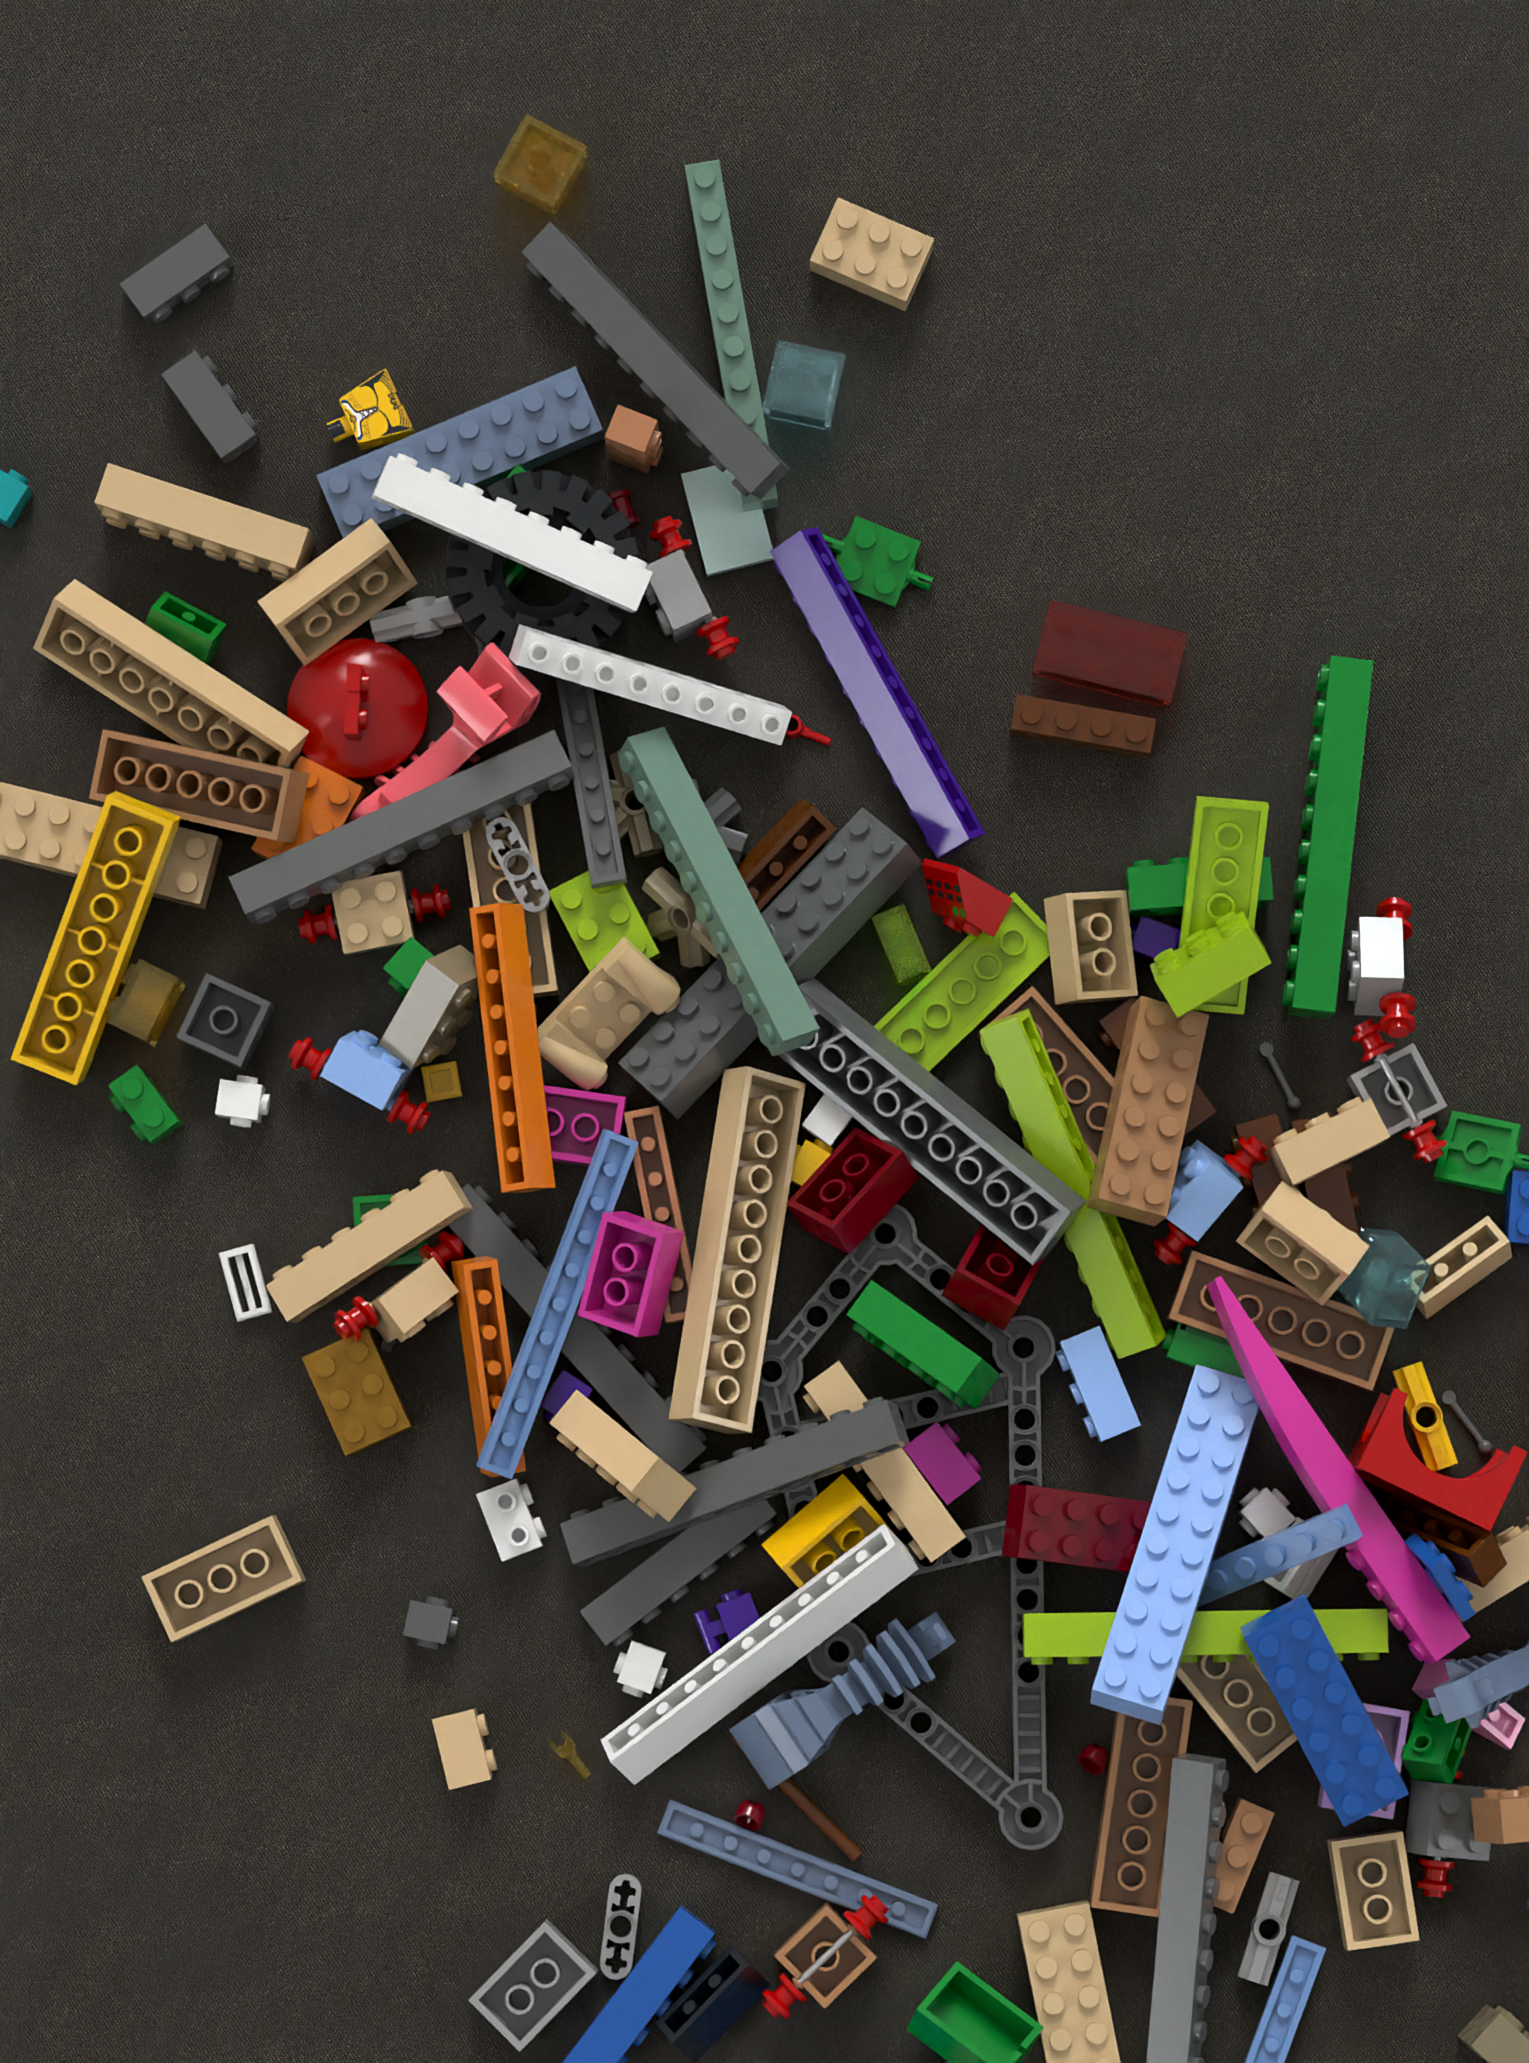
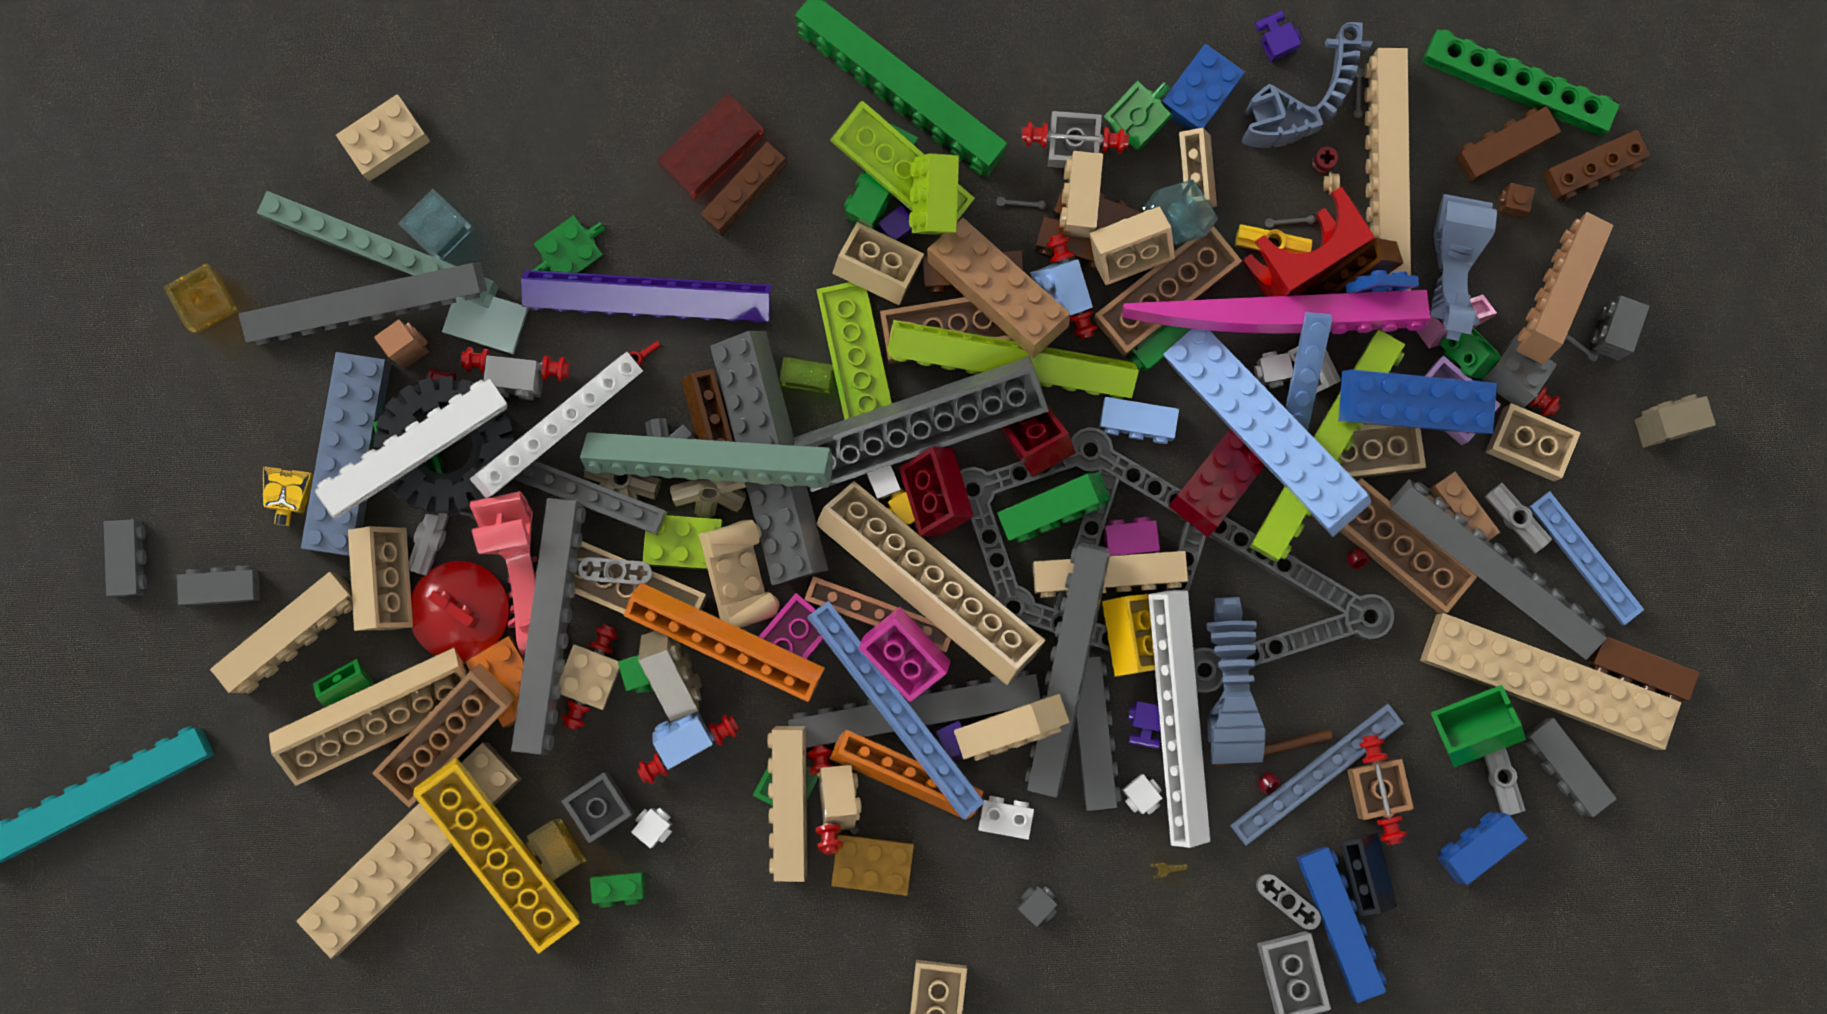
camera: 65 degrees left, 0 degrees up
white tile [219,1244,273,1322] -> none
yellow tile [421,1061,463,1103] -> none
tan brick [432,1708,497,1790] -> none
red slope [922,858,1013,938] -> none
brick [1346,897,1416,1038] -> none

